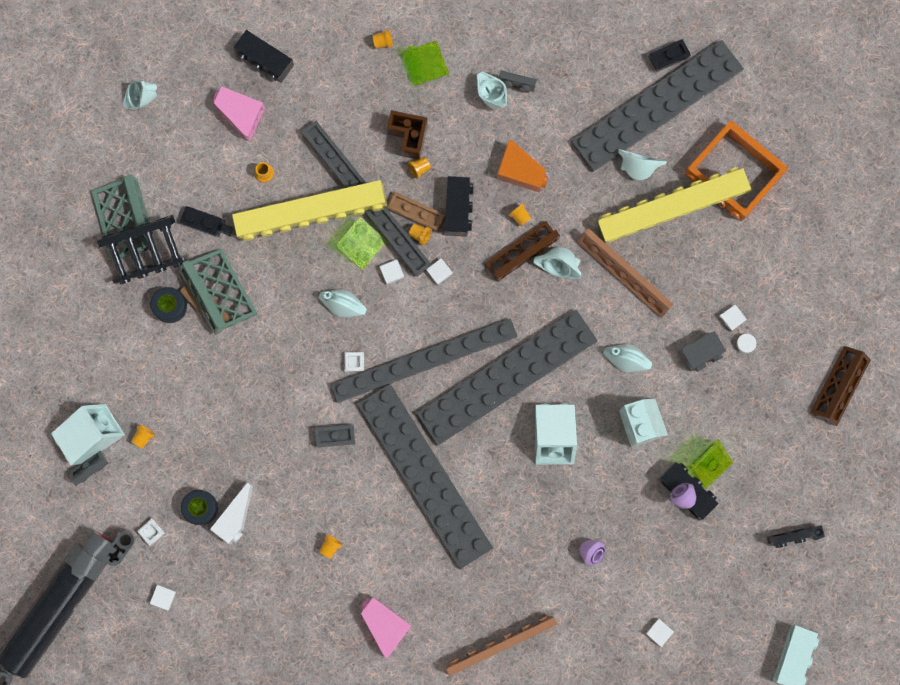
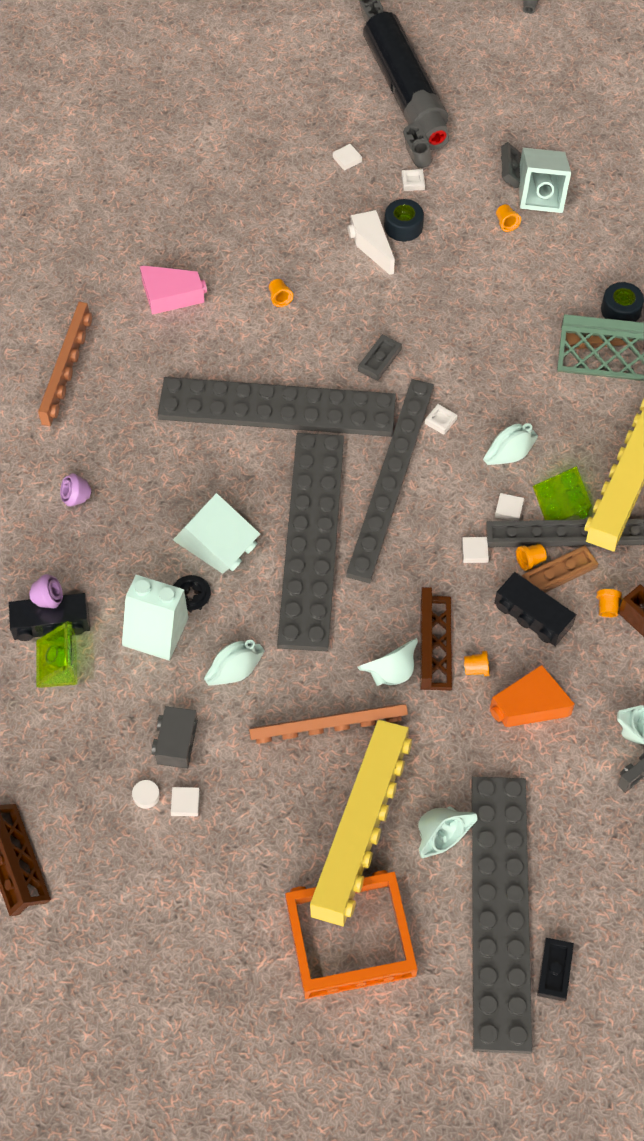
camera: 130 degrees right, 20 degrees down
none -> black gear [173,575,211,613]

